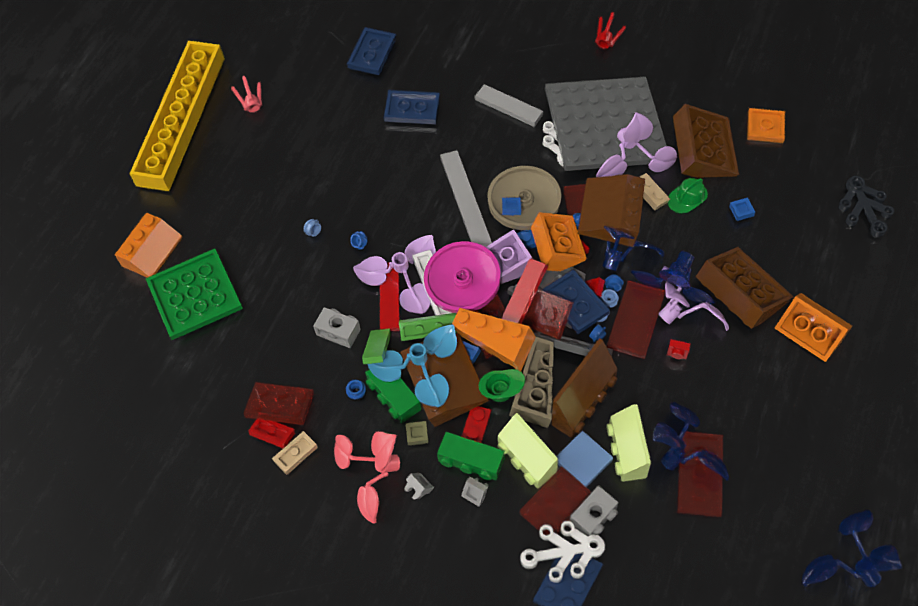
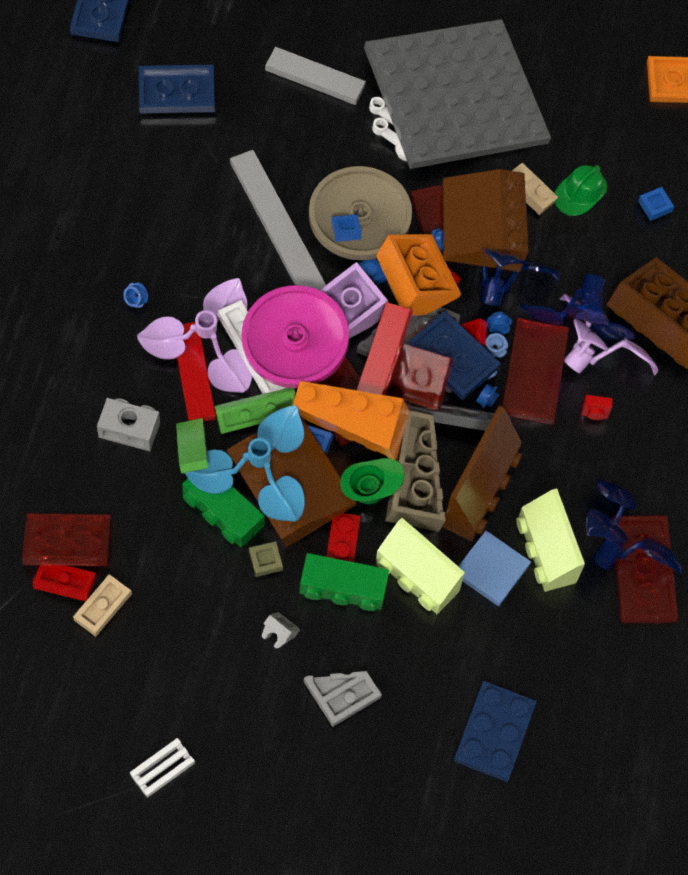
camera: 20 degrees left, 5 degrees up
medium blue plate [304,219,321,236] -> none
coral plant [334,432,400,523] -> none
blue plate [346,380,366,399] -> none
light grey tile [461,477,488,506] -> none
clear red plate [520,467,592,536] -> none
white plant [521,521,605,582] -> none
light grey brick [570,486,618,537] -> none
lavender plant [596,112,677,177] -> none
reddish brown slope [673,104,739,178] -> none
none -> white tile [130,738,195,798]
none -> light grey wing [304,671,382,727]

